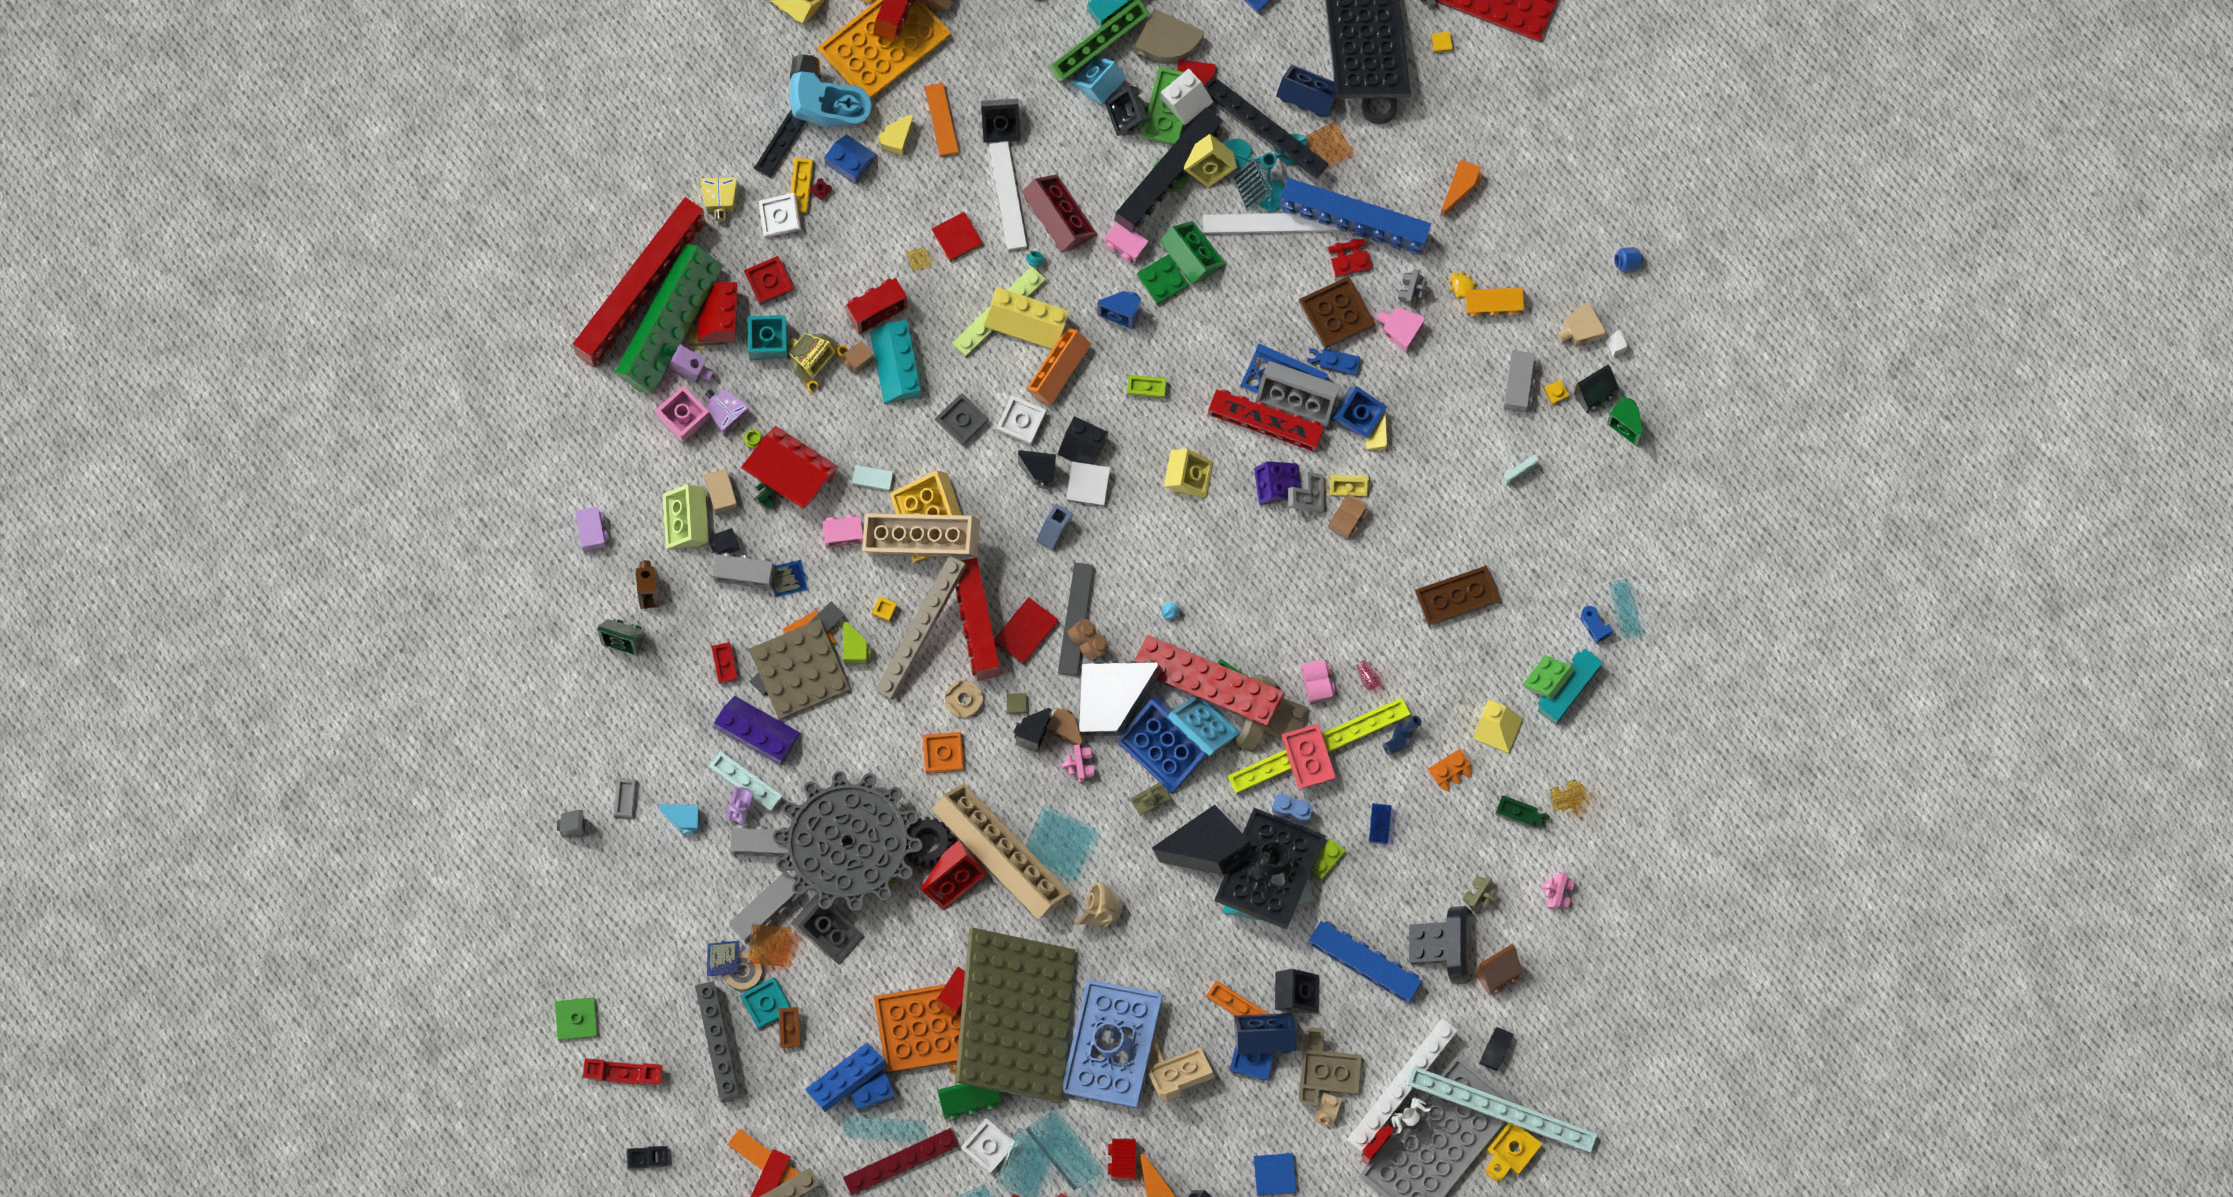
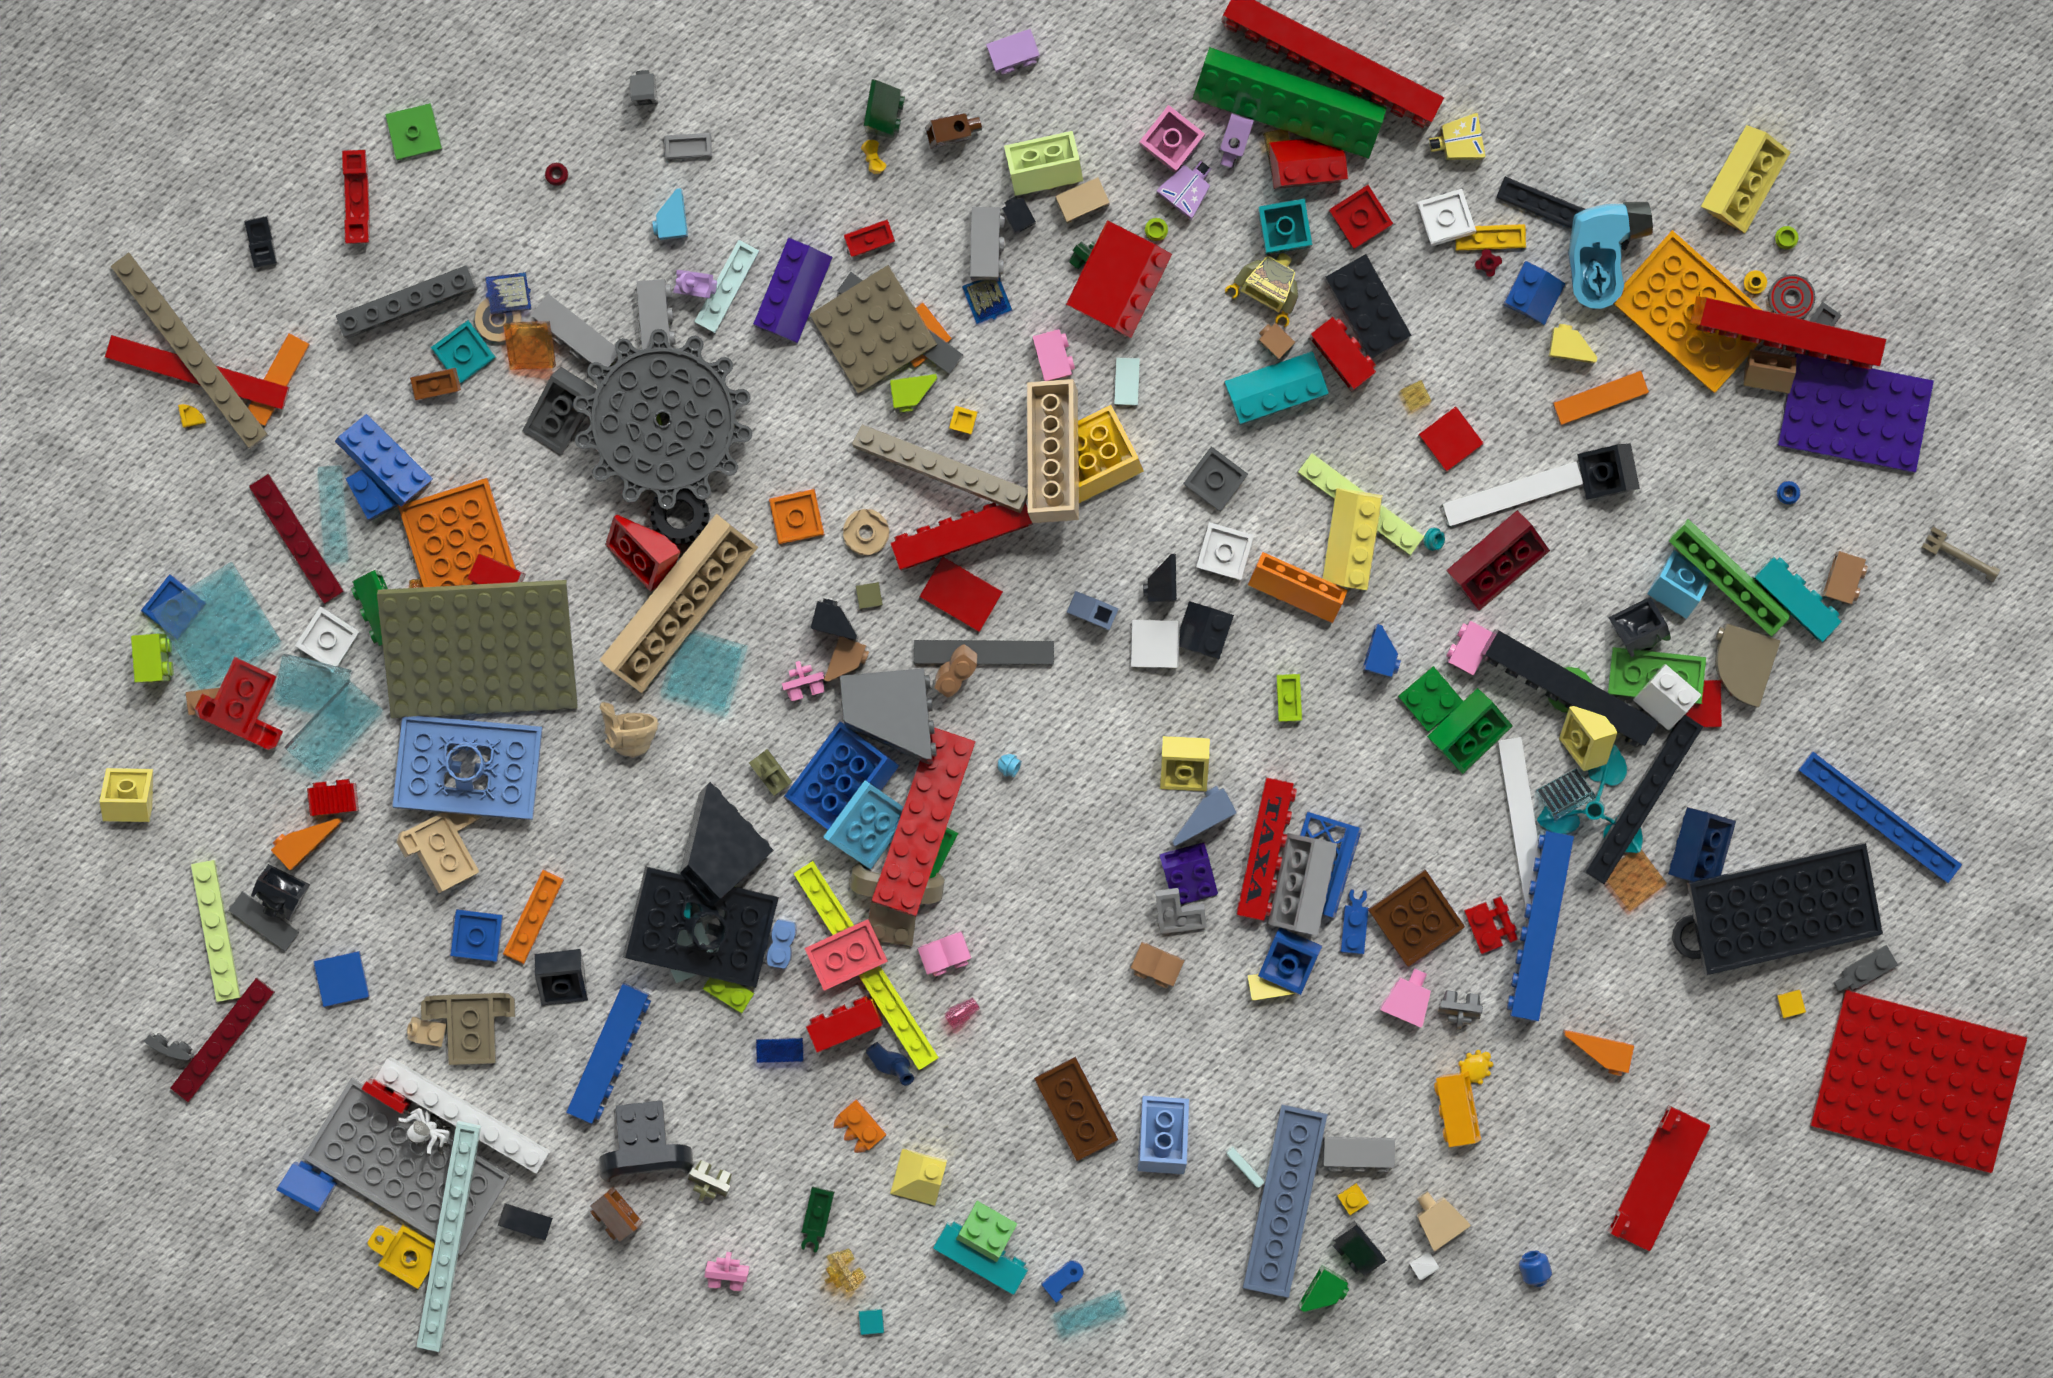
camera: 85 degrees right, 15 degrees up
dark blue slope [1234,1013,1296,1055] -> none
light yellow slope [1330,474,1369,497] -> none
none -> dark red plate [545,162,569,186]
none -> red brick [806,996,883,1052]
none -> teal tile [859,1309,884,1335]
none -> yellow piece [861,139,887,174]
none -> medium blue slope [1137,1096,1189,1174]
none -> sand blue slope [1172,786,1237,846]
none -> sand blue plate [1243,1104,1328,1298]
none -> black brick [1324,254,1412,359]
none -> red bracket [1608,1105,1710,1251]

